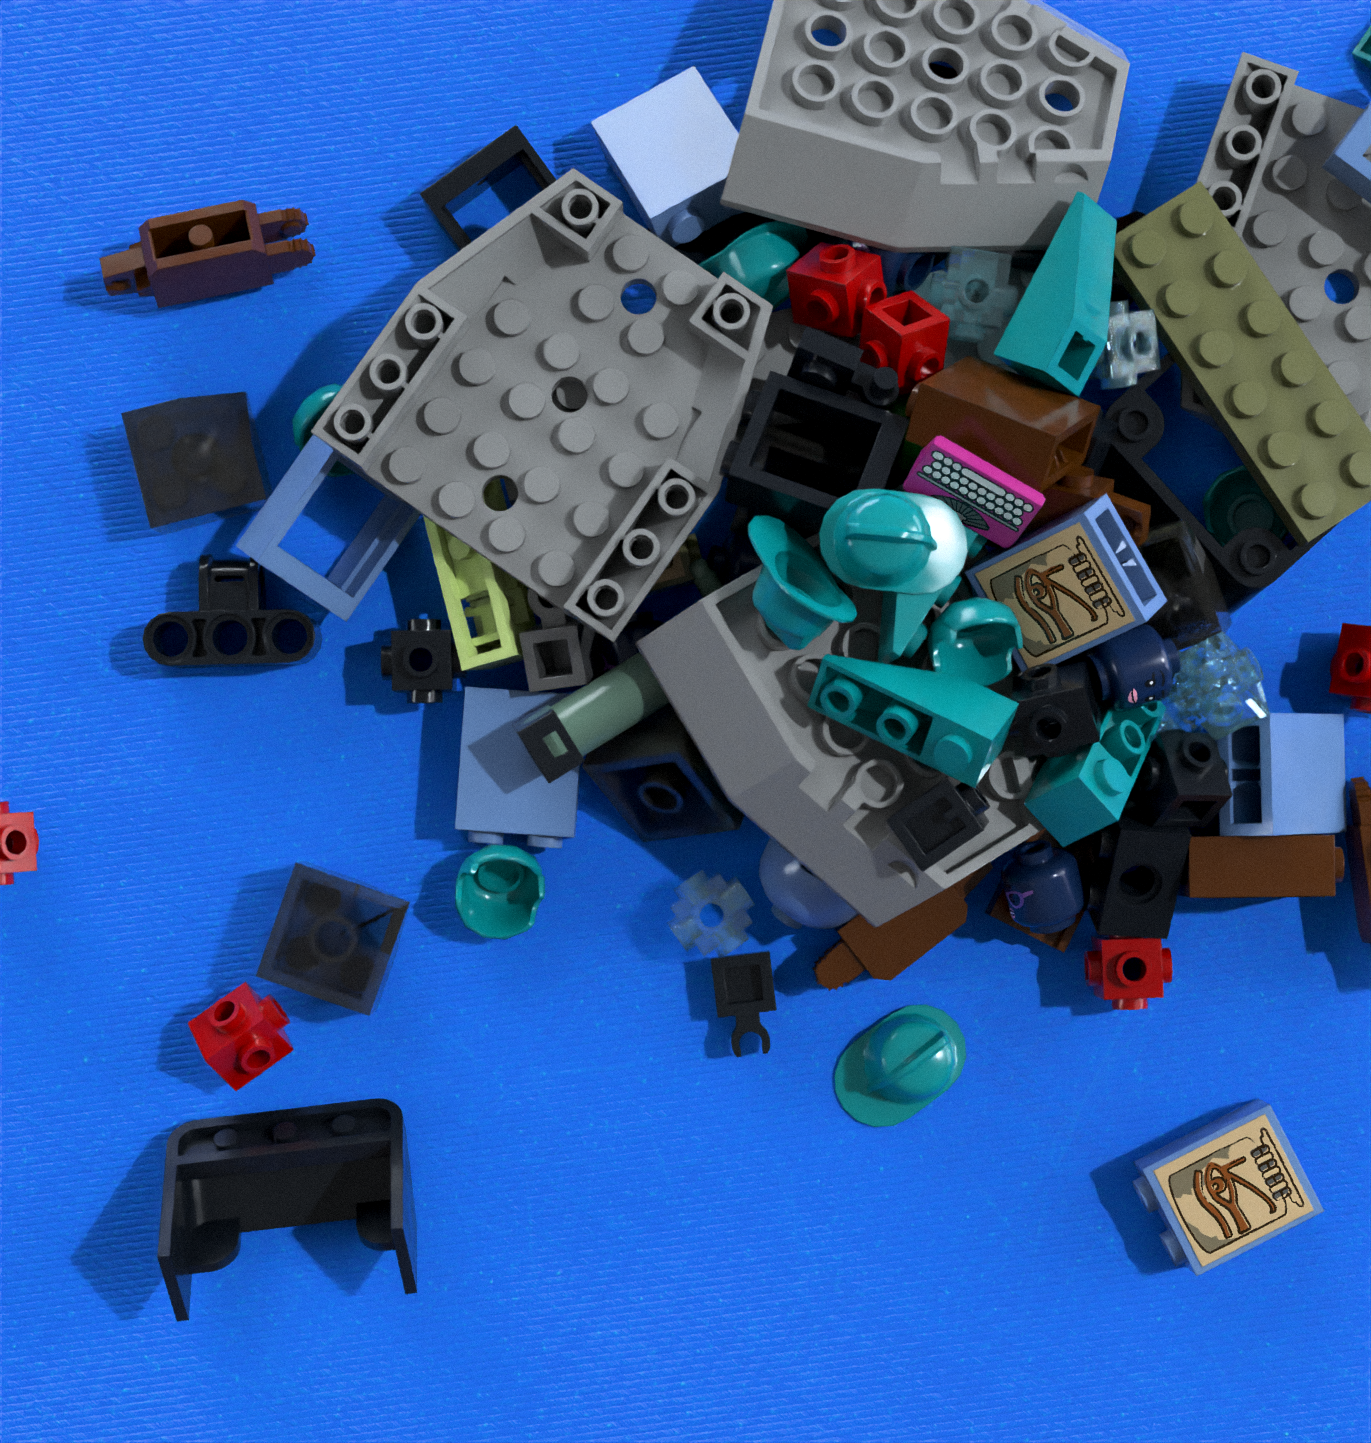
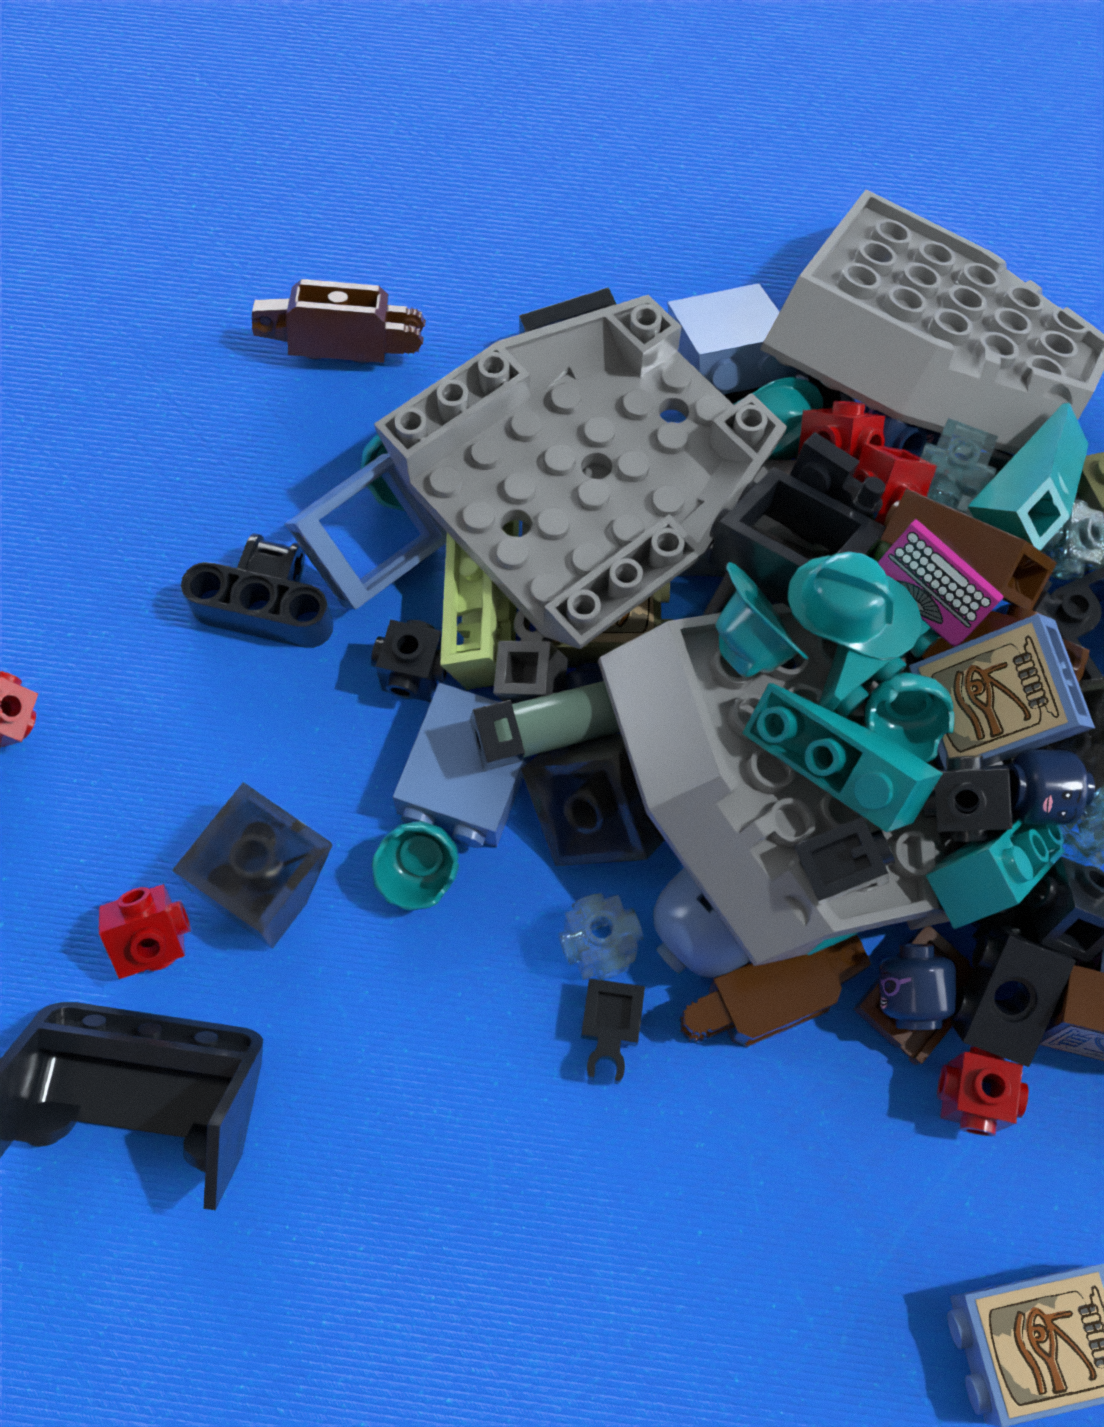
camera: 20 degrees right, 20 degrees down
clear smoke slope [121,392,273,535] -> none
teal piece [835,1005,966,1127] -> none

